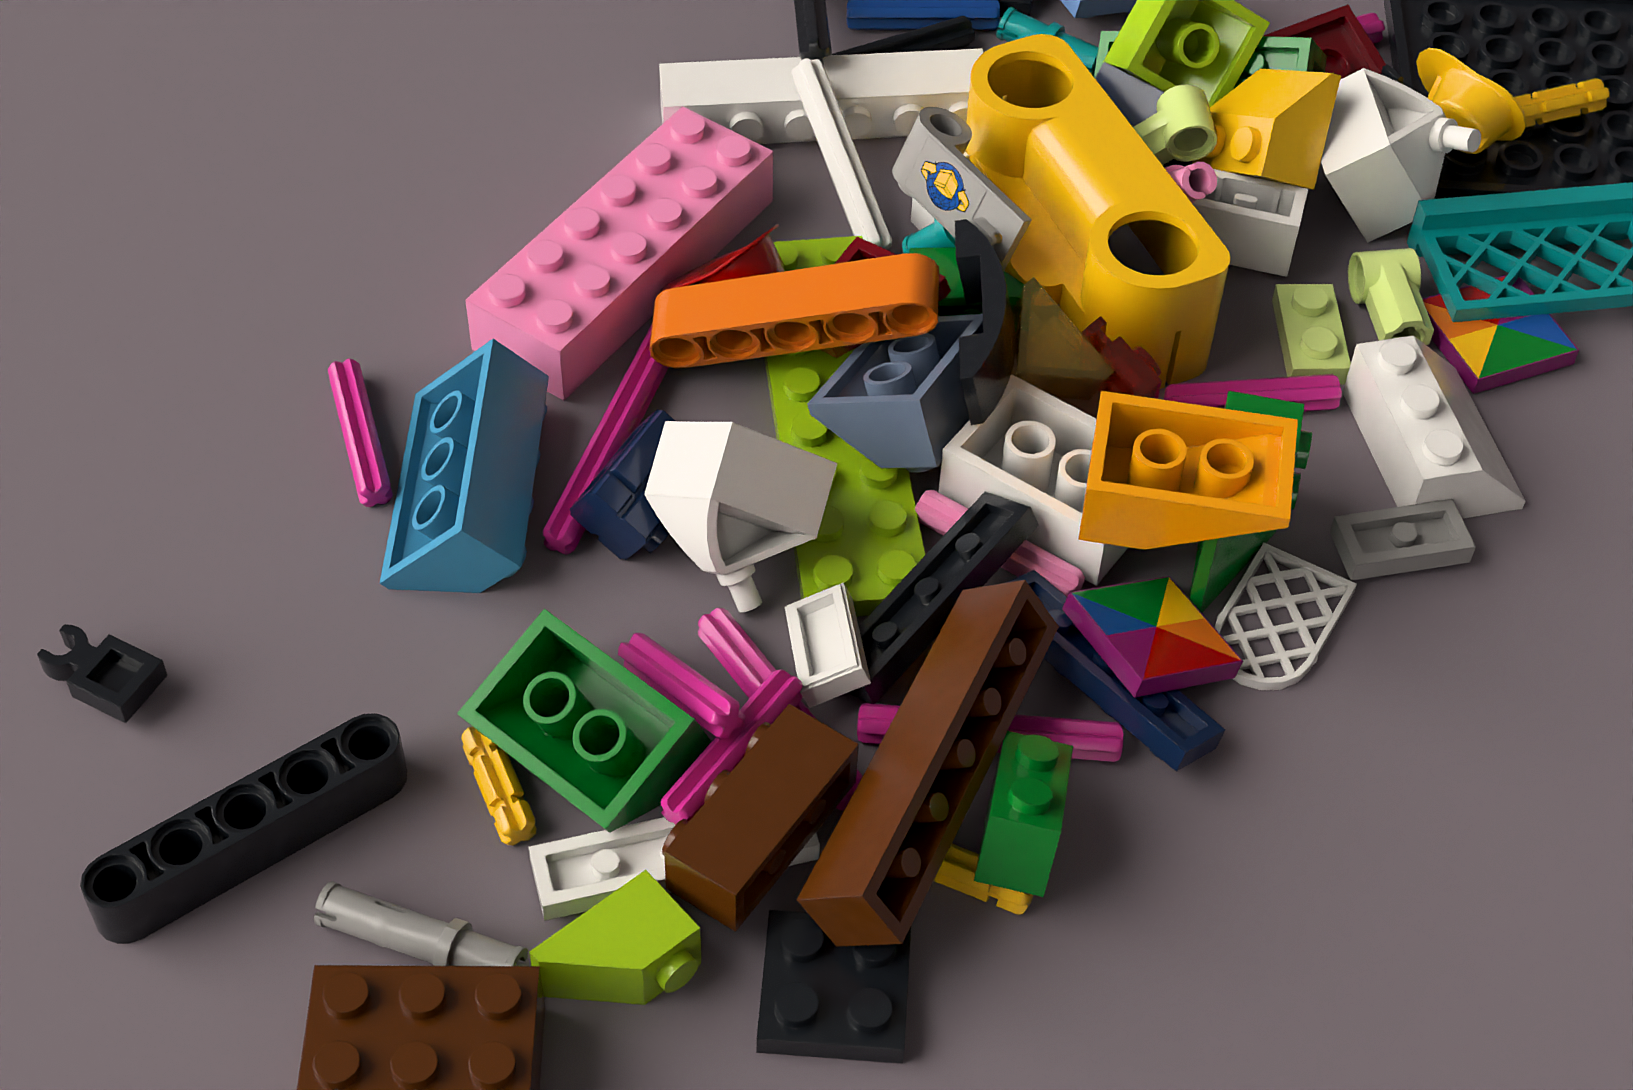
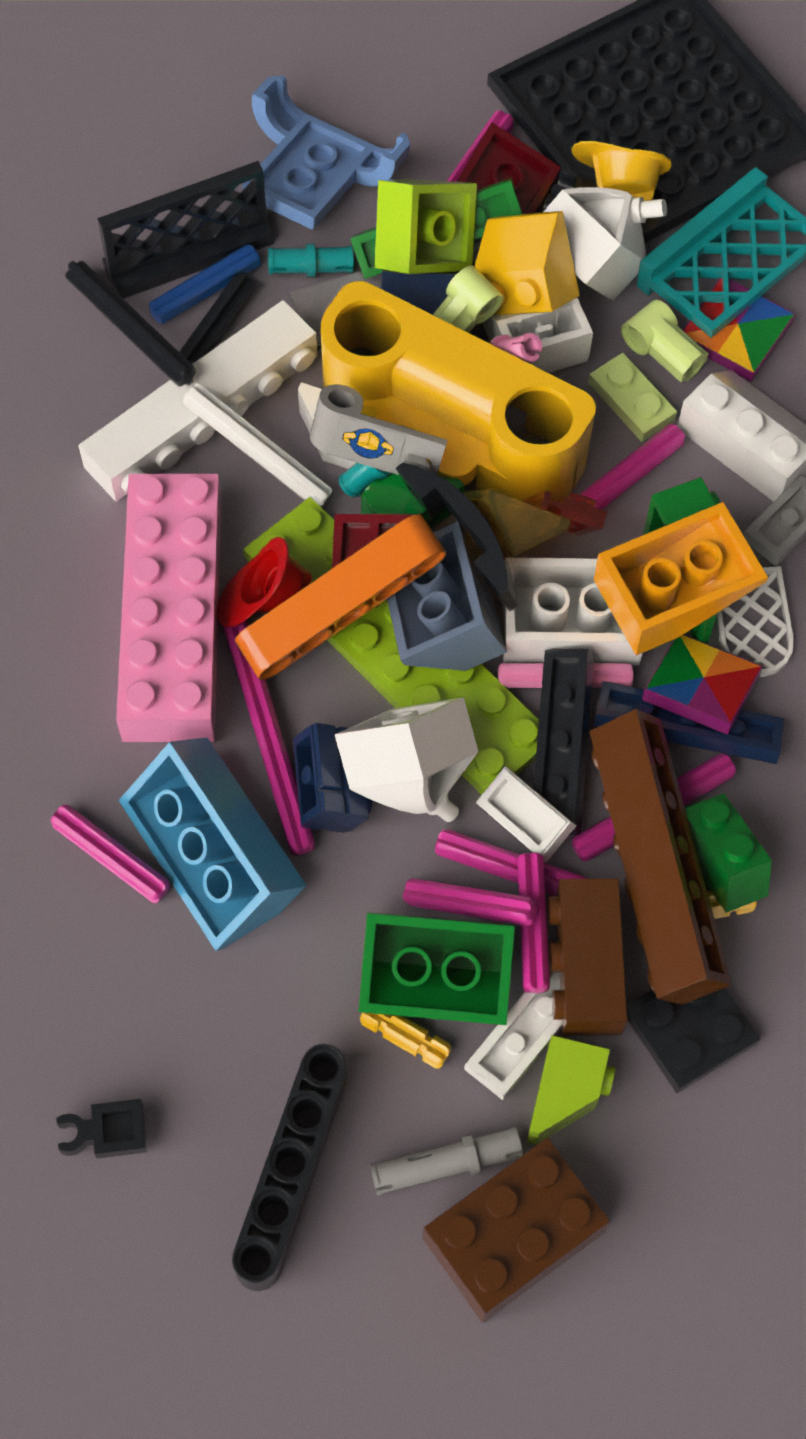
camera: 35 degrees left, 15 degrees up
yellow axle [1514,78,1610,128] -> none

